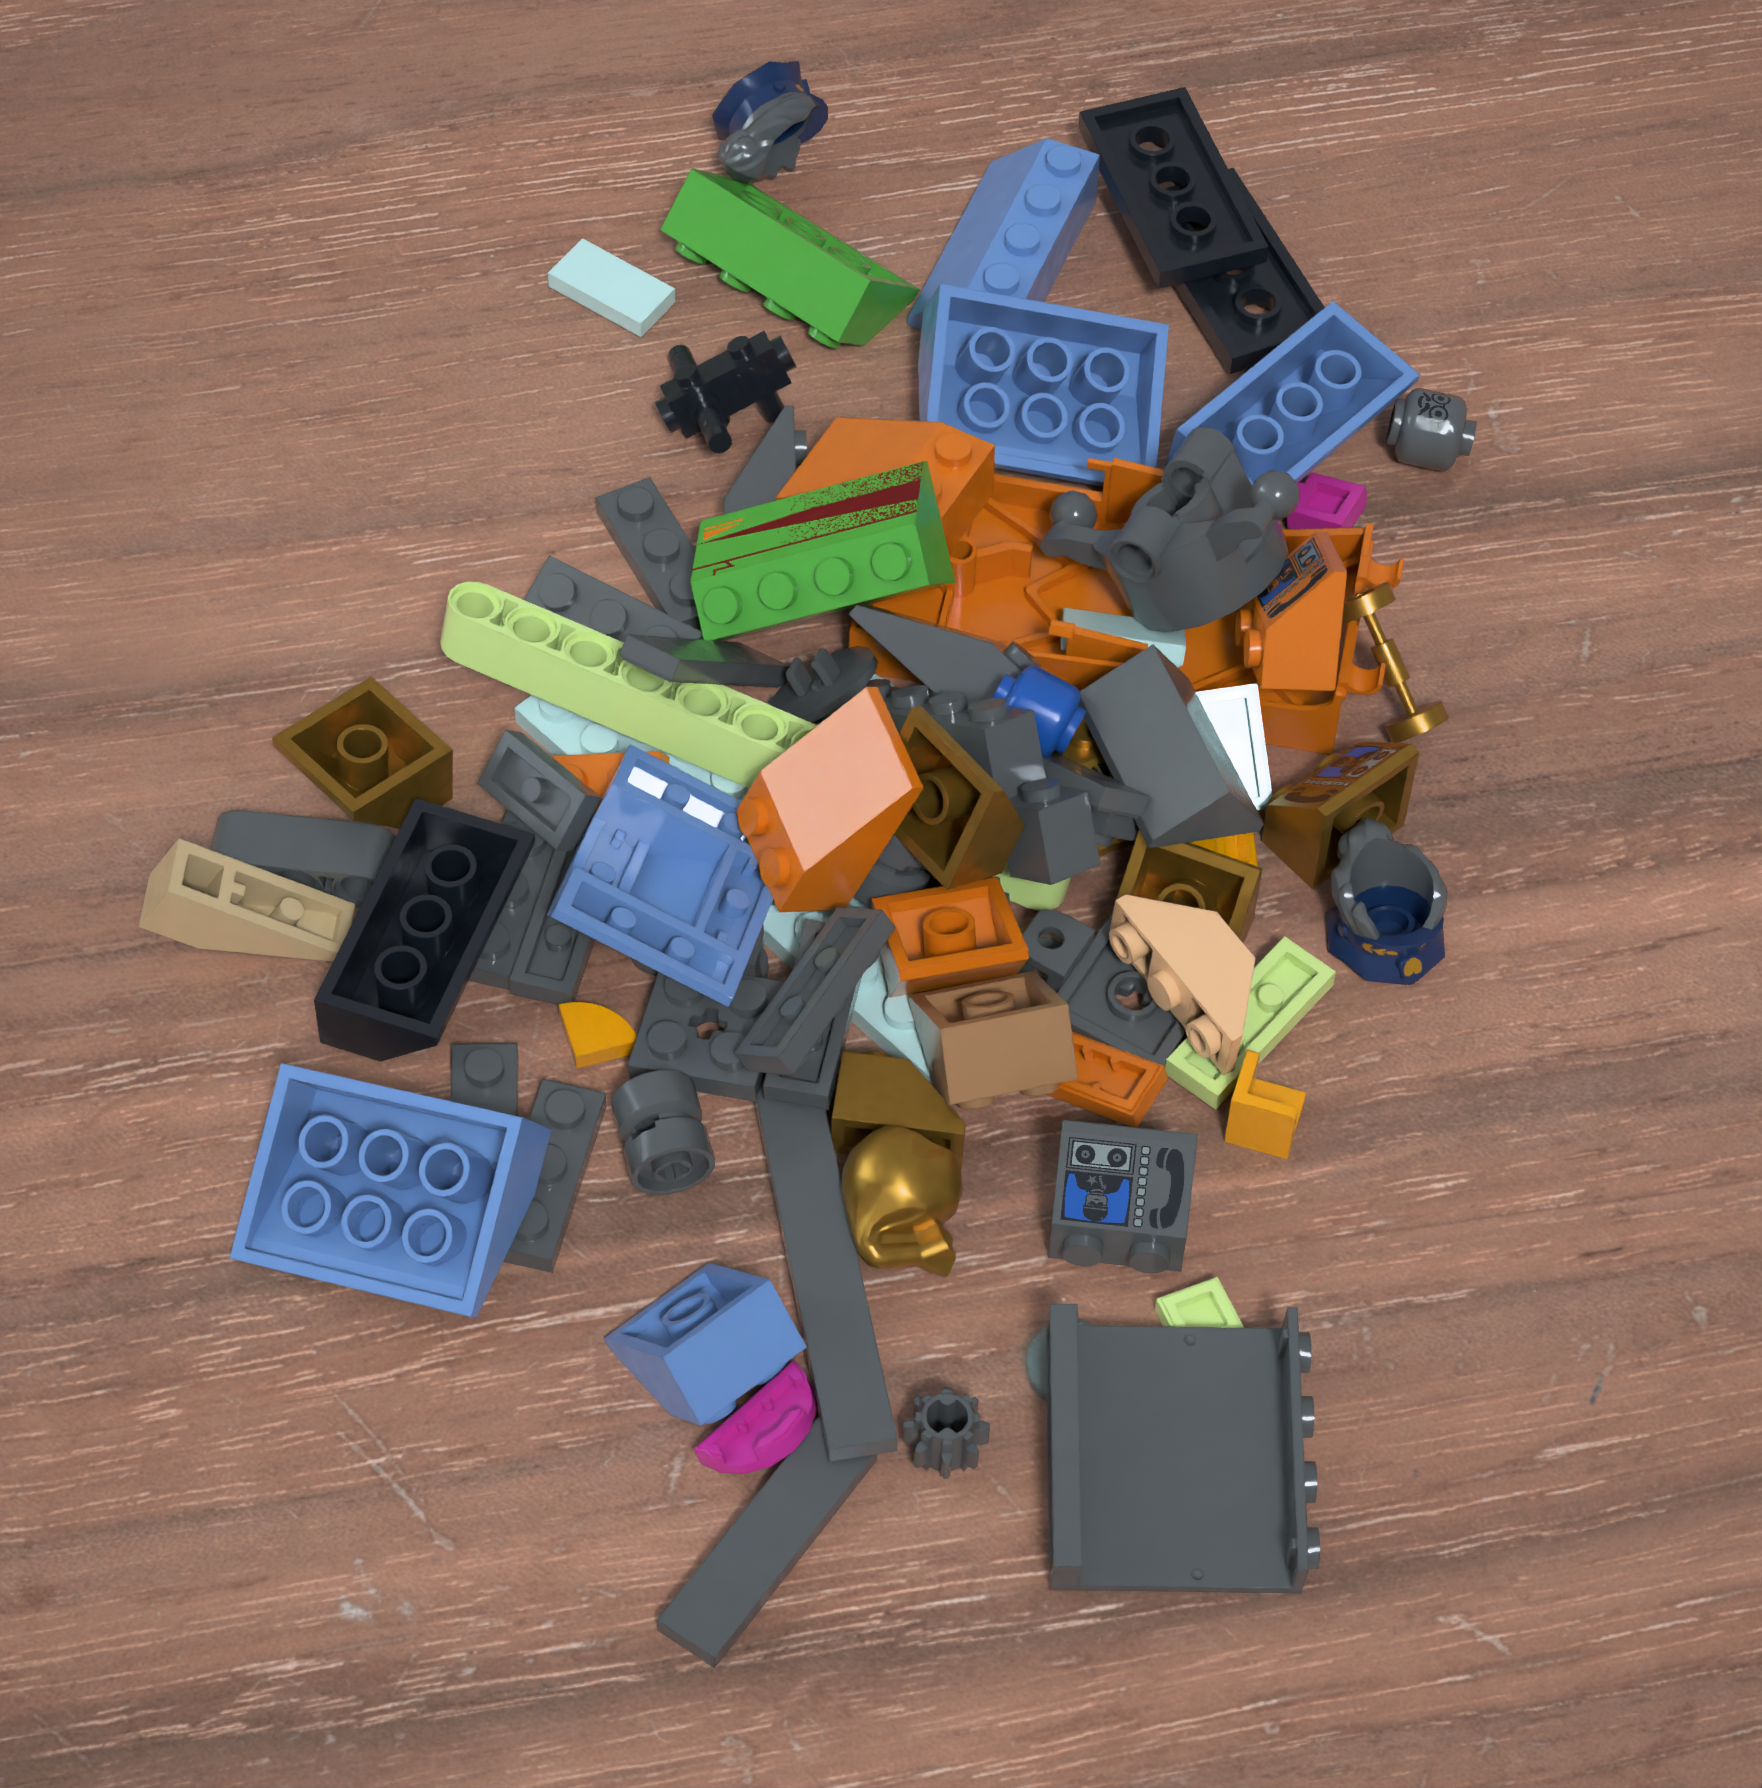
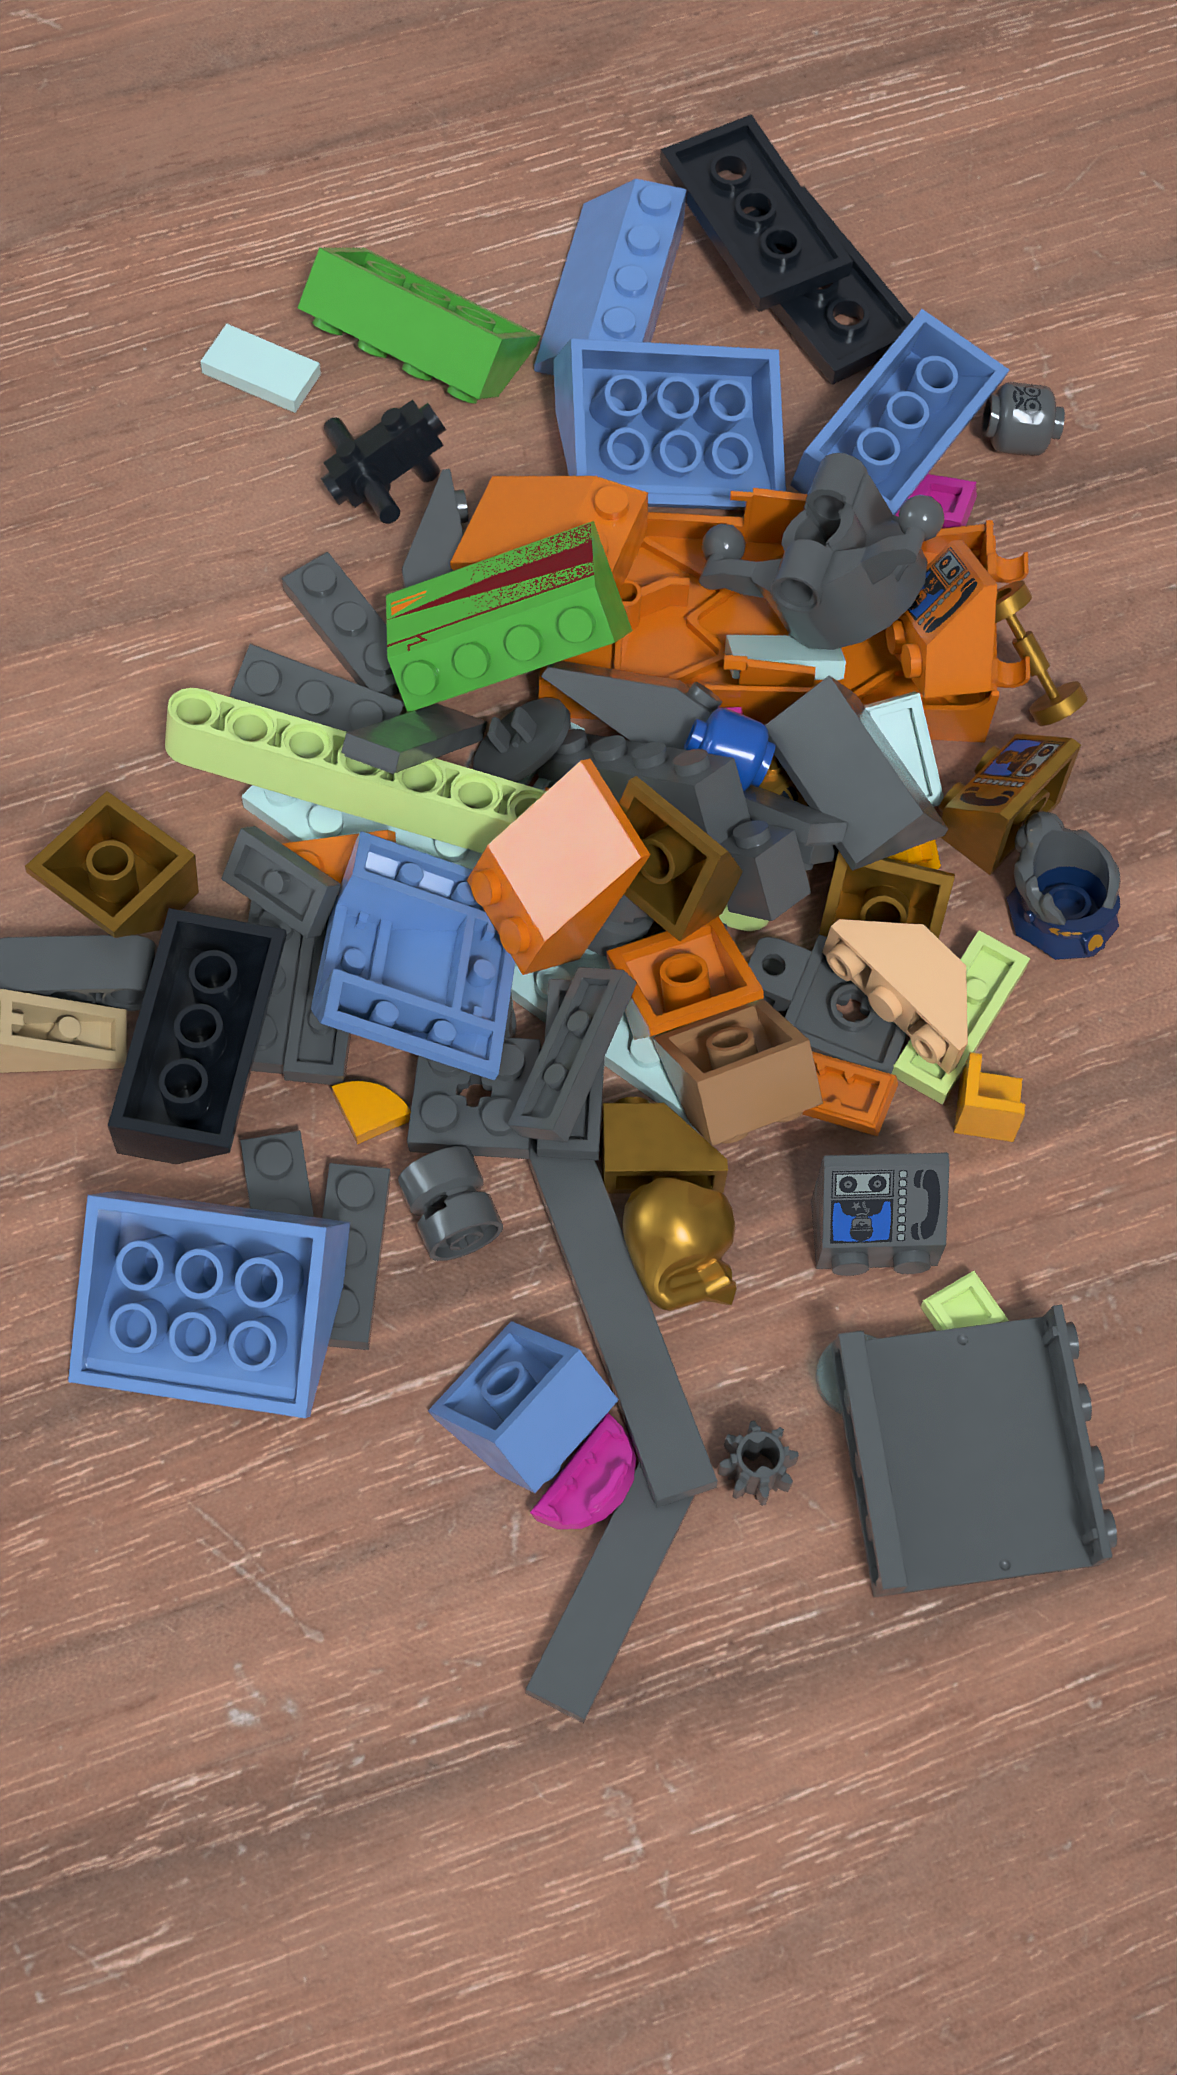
camera: 10 degrees left, 10 degrees up
piece [712,61,828,183] -> none

